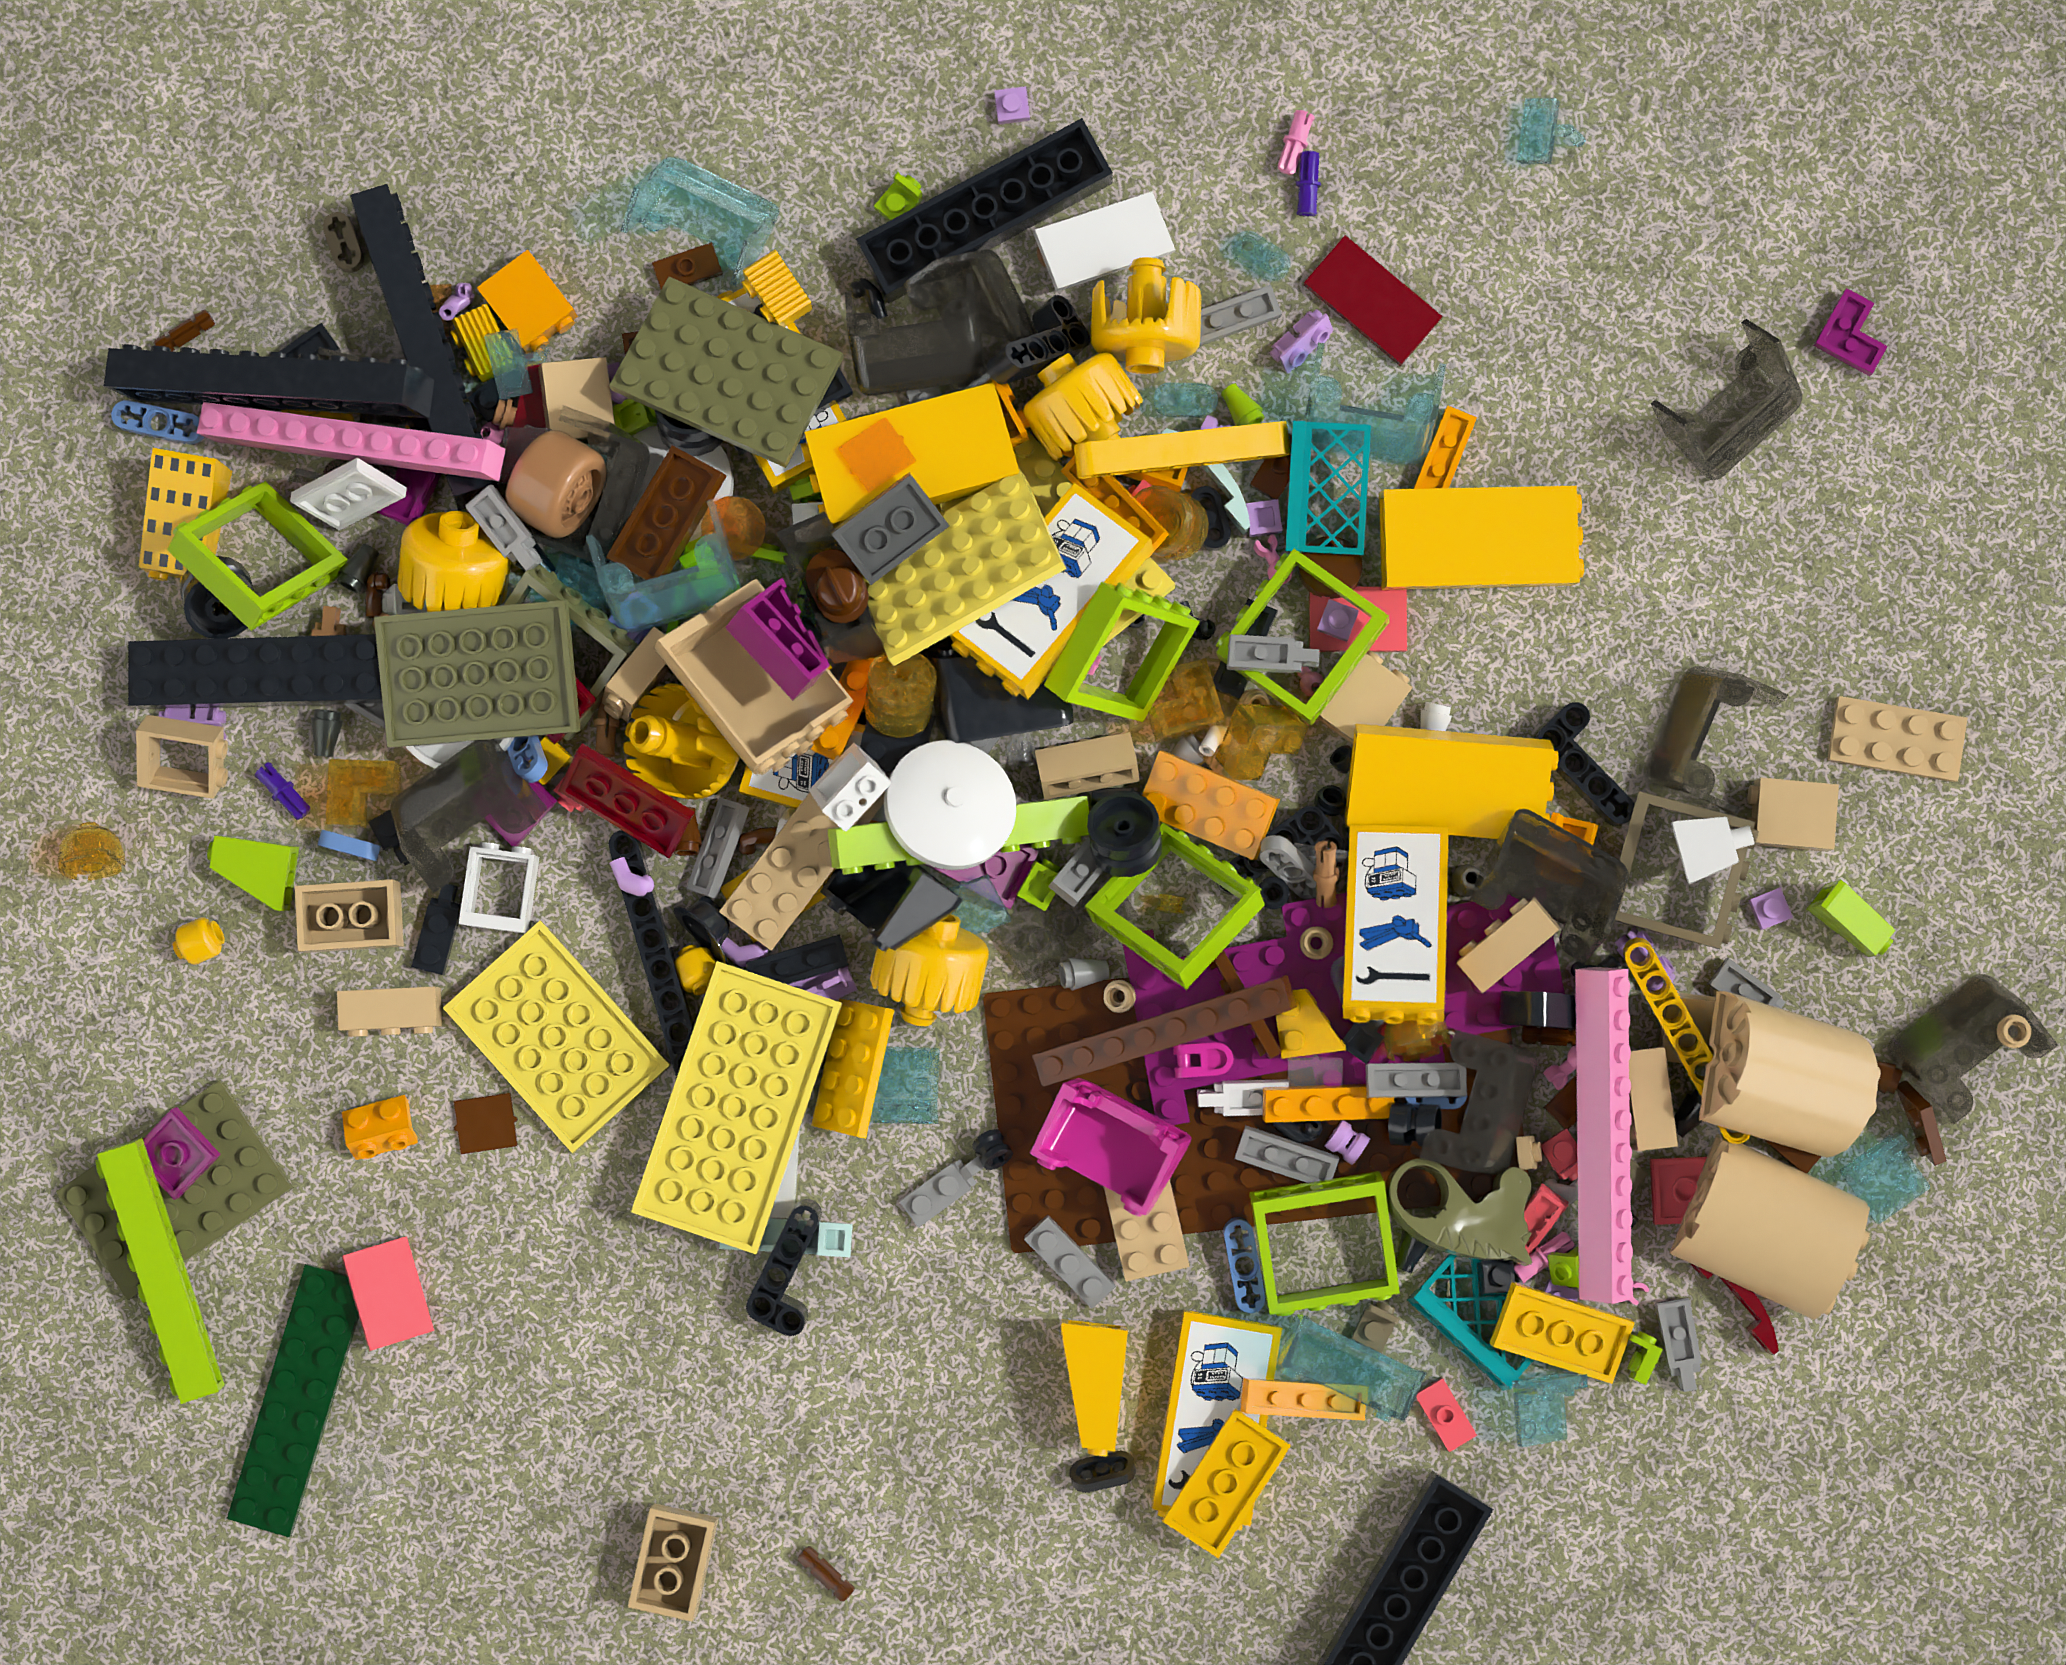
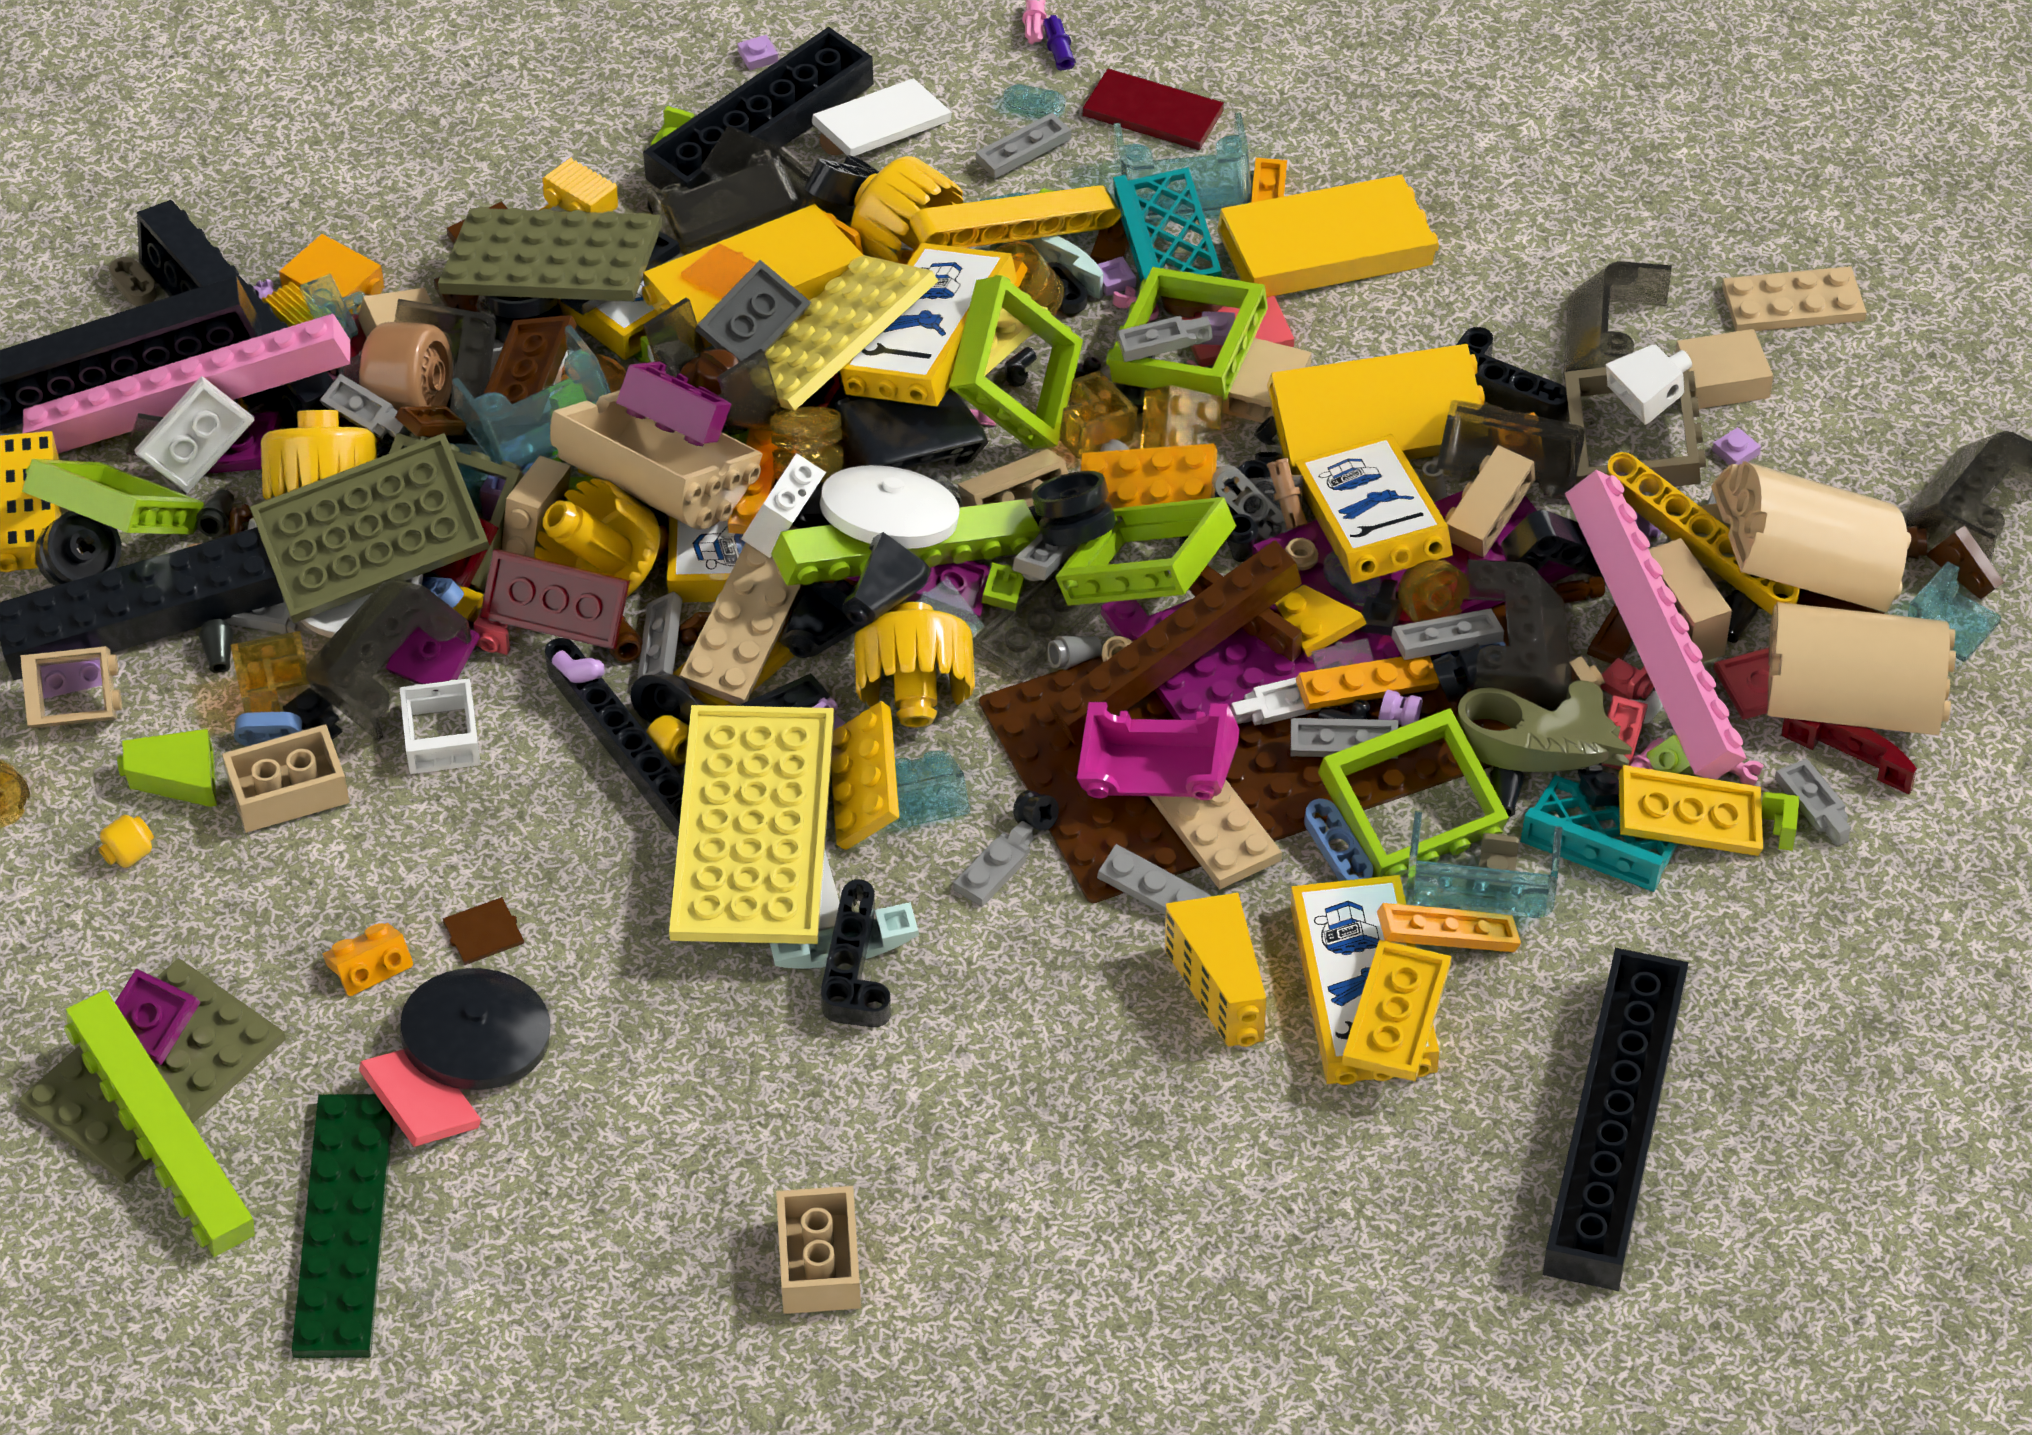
camera: 20 degrees left, 35 degrees down
dark purple axle [254,762,311,820] -> none
tan brick [337,987,442,1037] -> none
black hinge [411,883,461,975] -> none
light yellow plate [443,920,671,1153] -> none
clear light blue windscreen [620,157,780,286] -> none
reddish brown axle [797,1546,855,1602] -> none
black plate [1069,1451,1136,1493] -> none
yellow piece [1091,257,1201,374] -> none
dark pink plate [1173,1042,1234,1078] -> none
white arm [1199,725,1235,757] -> none
lavender hinge [1269,309,1334,374] -> none
coral plate [1414,1377,1477,1452] -> none
clear light blue bracket [1512,1373,1588,1447] -> none
bright pink arm [1543,1045,1577,1090] -> none
clear smoke windscreen [1651,319,1802,481] -> none
lime slope [1806,879,1895,957] -> none
magenta plate [1813,288,1888,377] -> none
tan plate [1997,1015,2031,1048] -> none
none -> reddish brown plate [395,406,467,438]
none -> black dish [400,968,550,1090]

